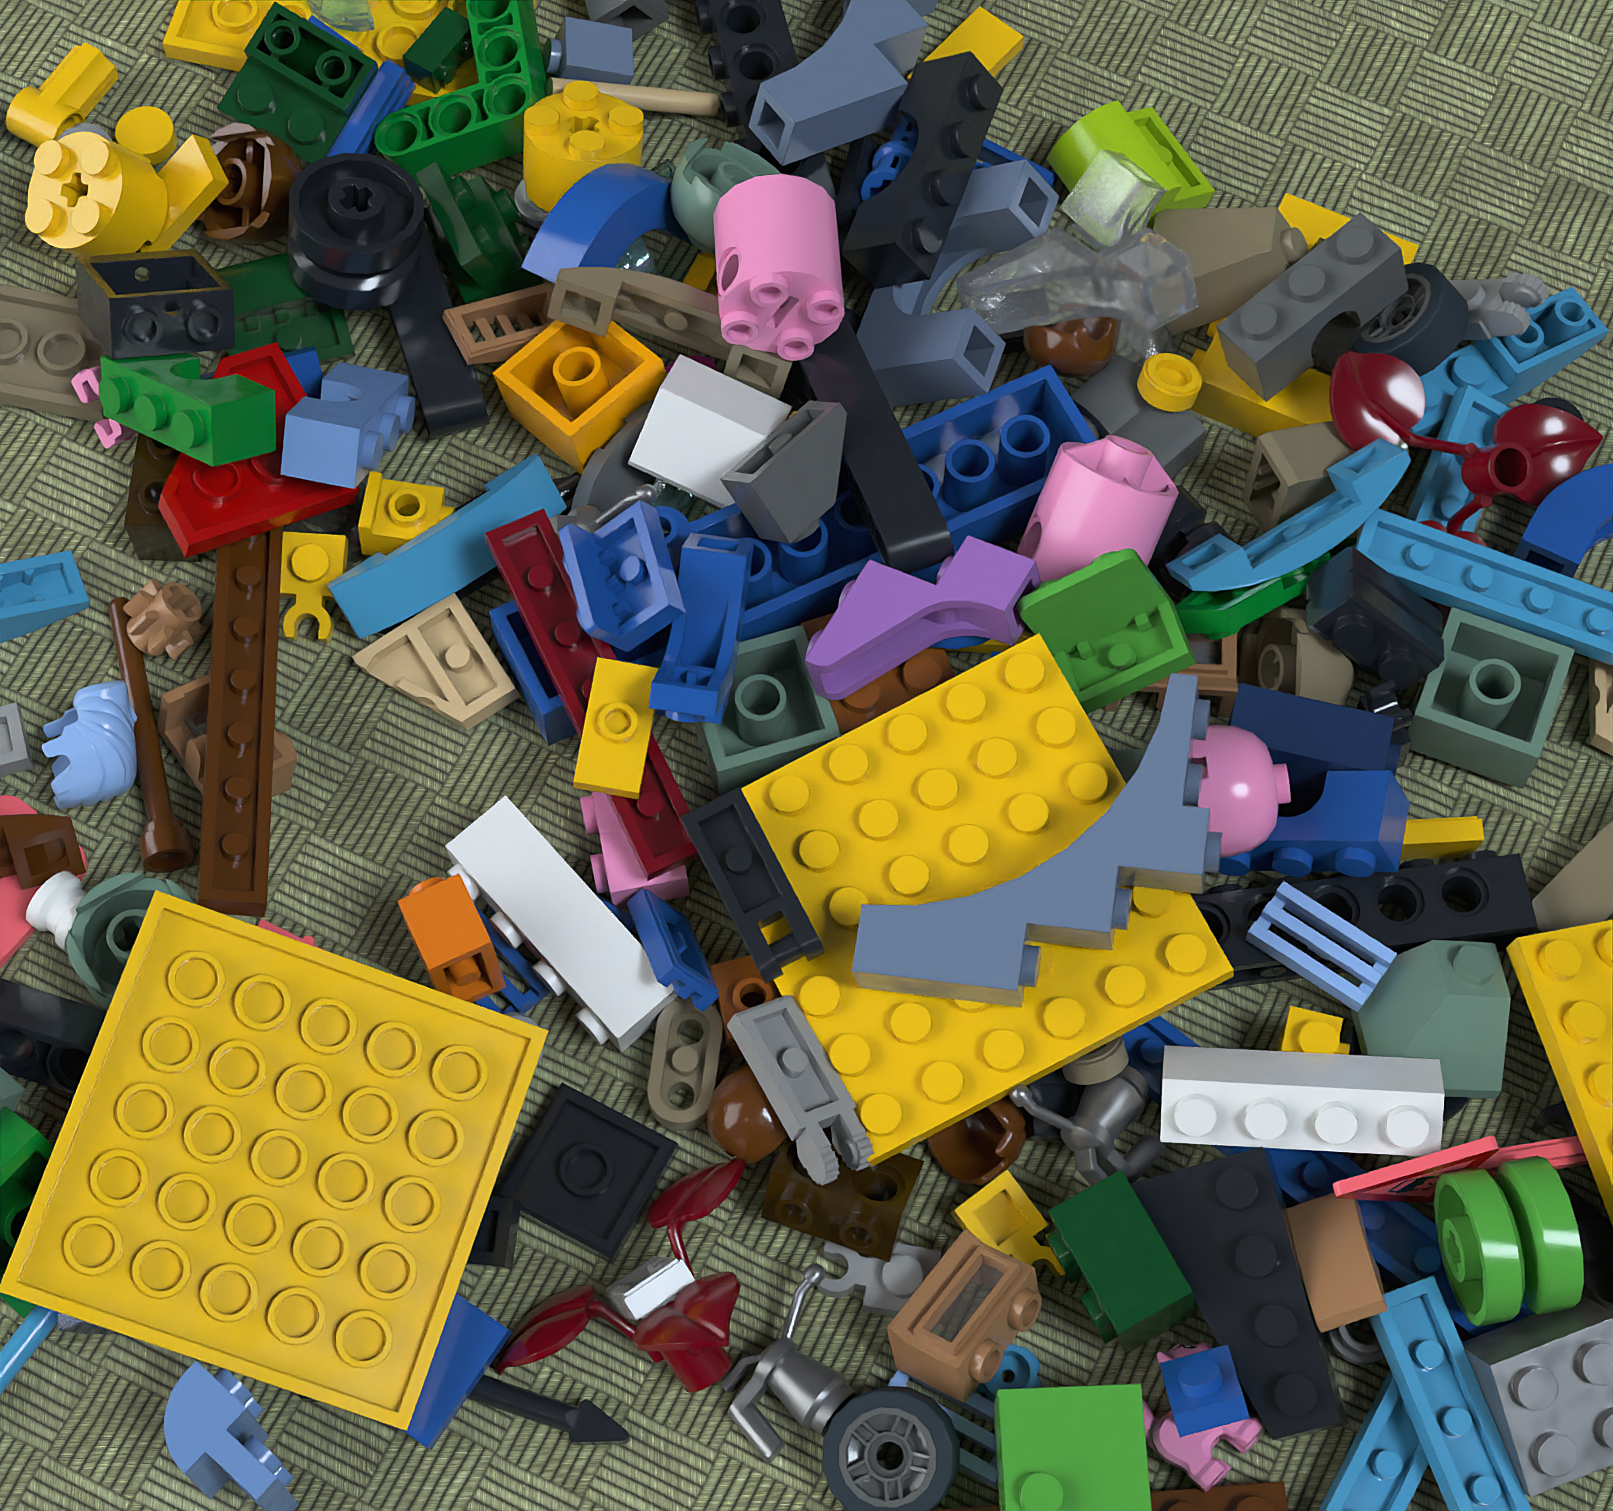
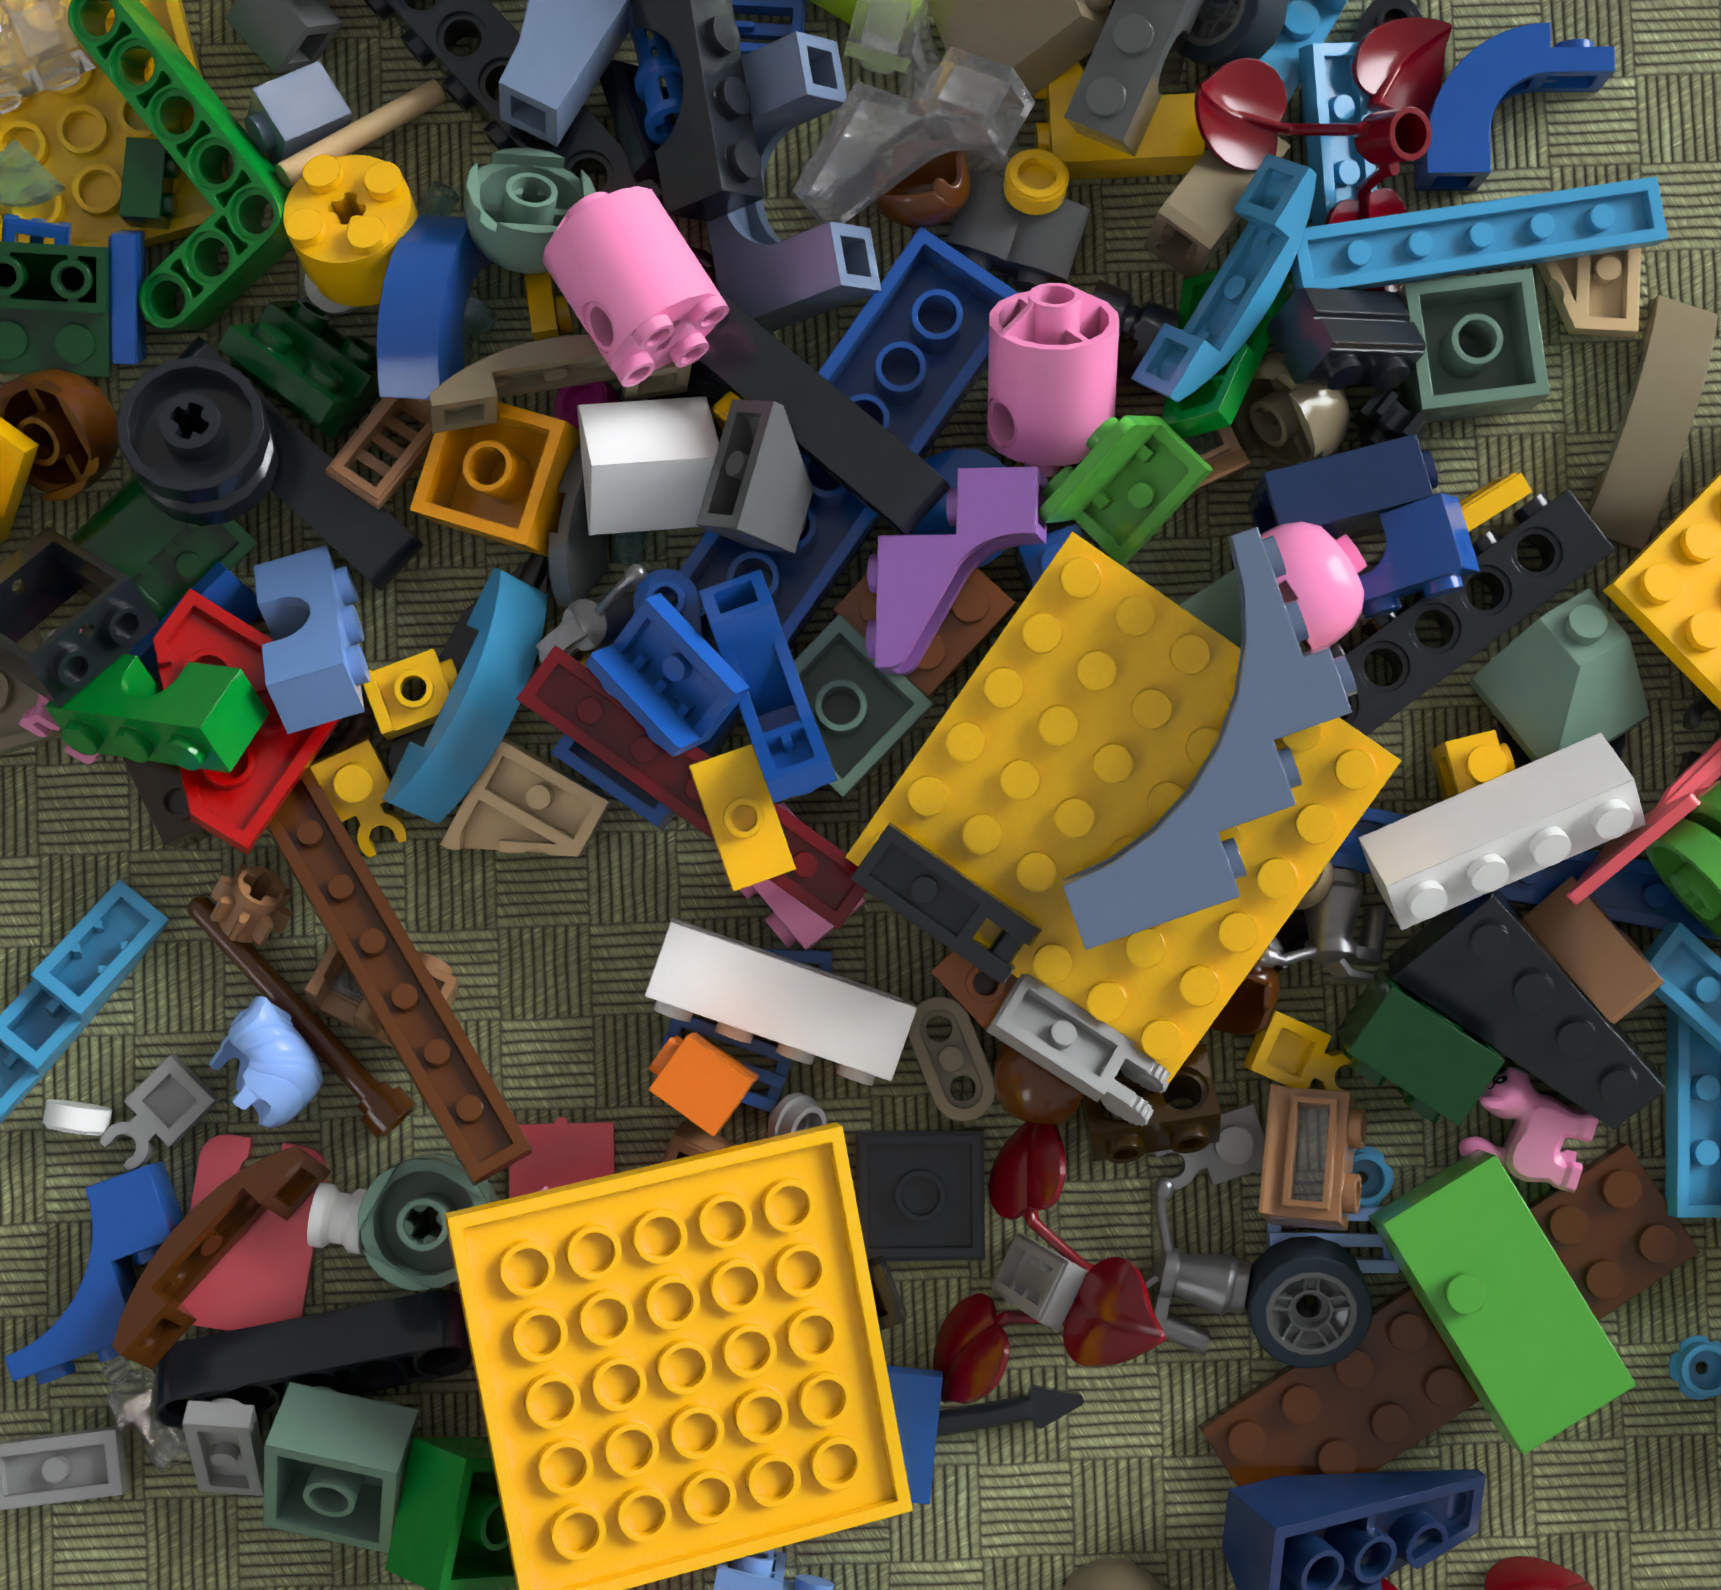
camera: 30 degrees left, 20 degrees up
blue tile [627,888,720,1012] -> none
blue bracket [1159,1344,1250,1437] -> none
light blue tile [1245,881,1397,1012] -> none

